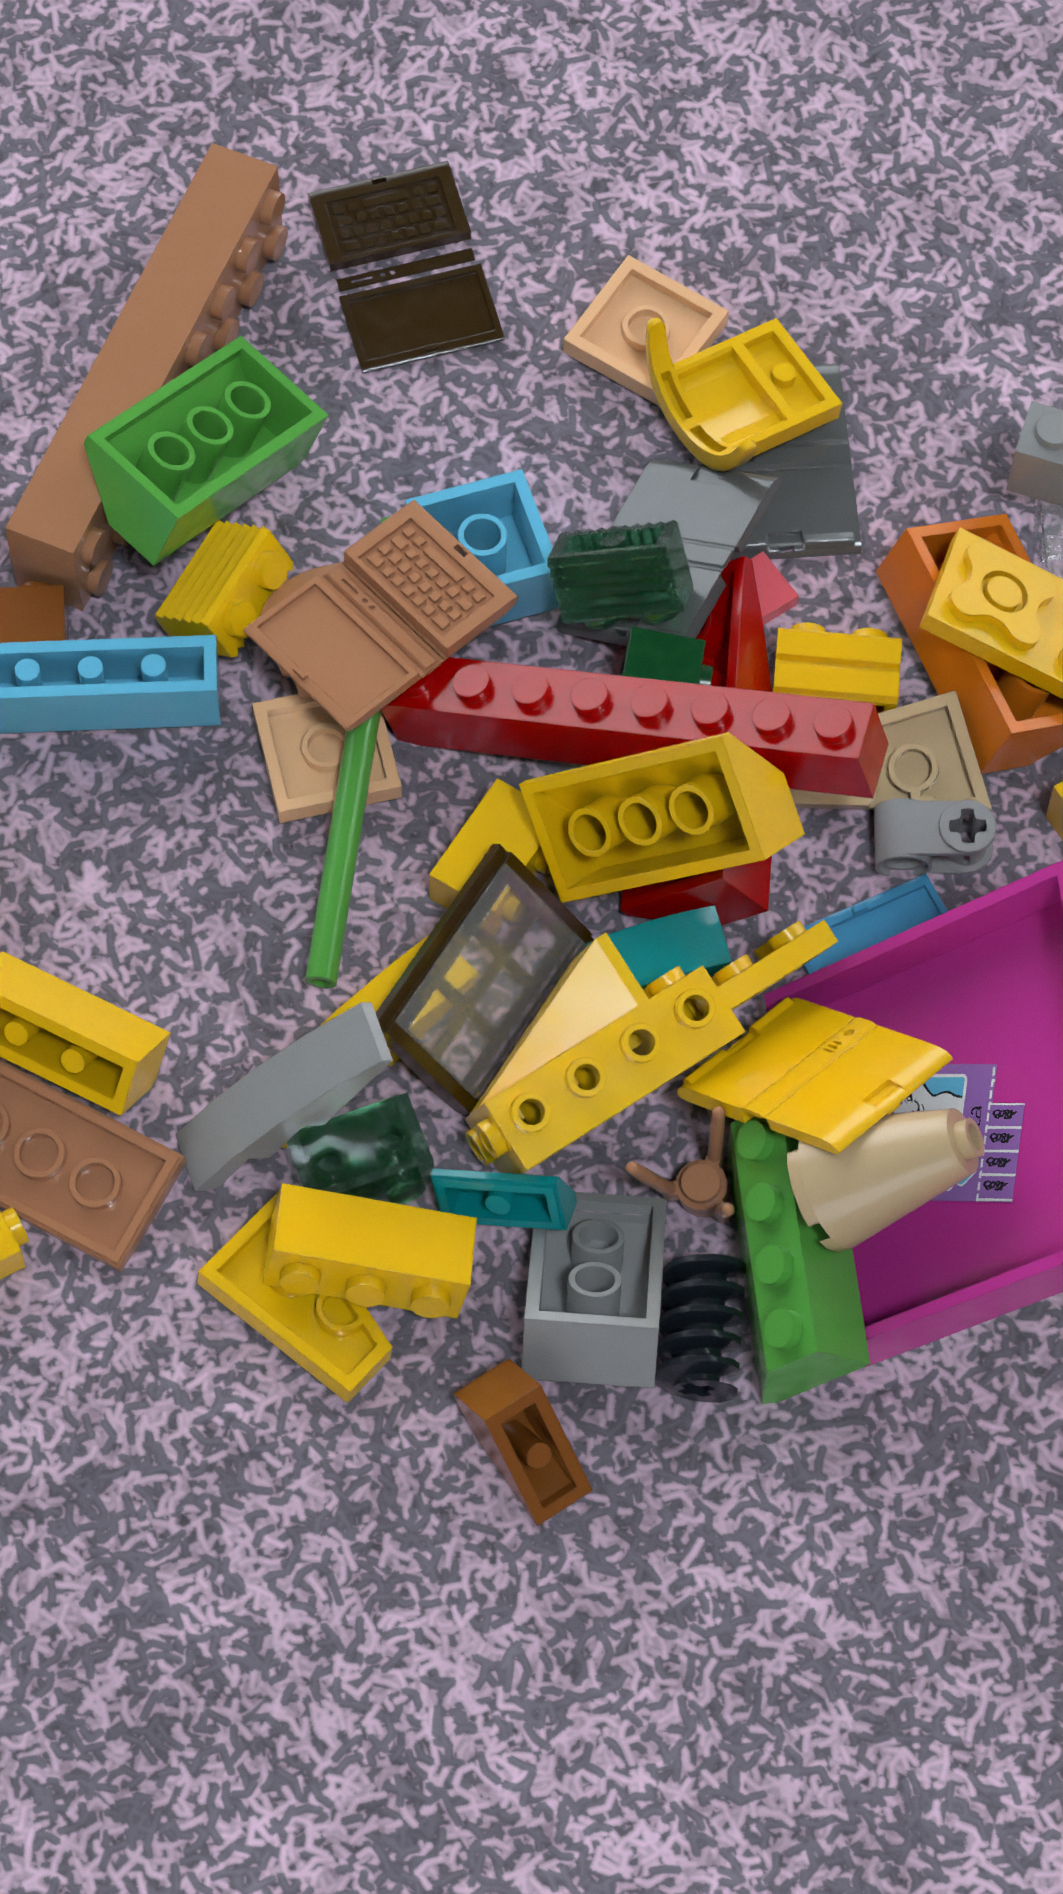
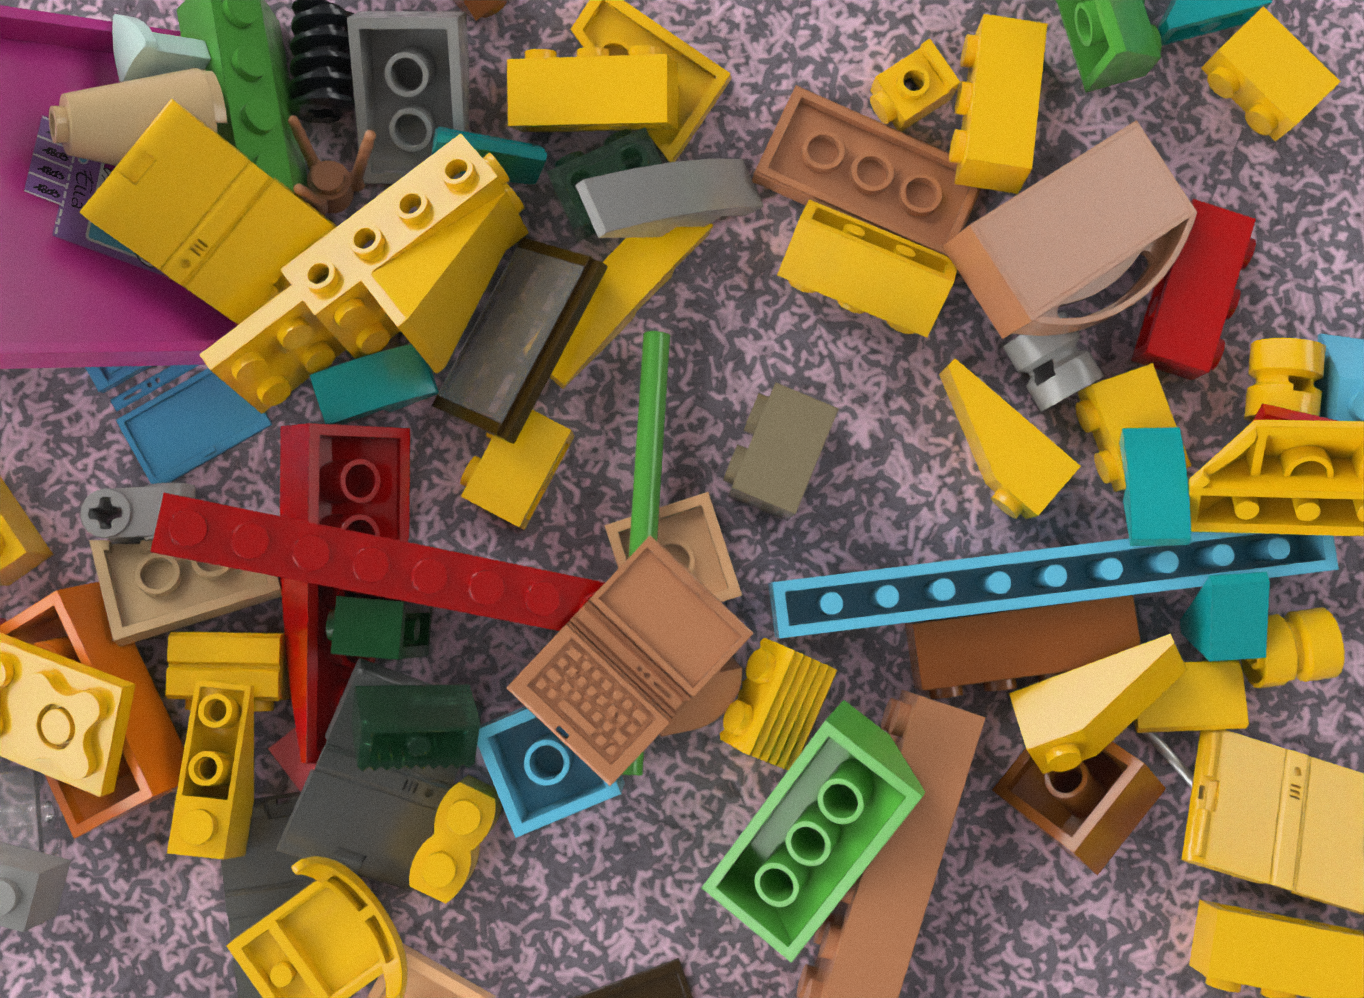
camera: 175 degrees right, 20 degrees up
yellow slope [519,732,805,903] -> none
none -> light aqua tile [112,14,211,82]
none -> yellow slope [167,680,254,860]
none -> yellow brick [409,775,502,904]
none -> dark tan brick [723,382,839,521]

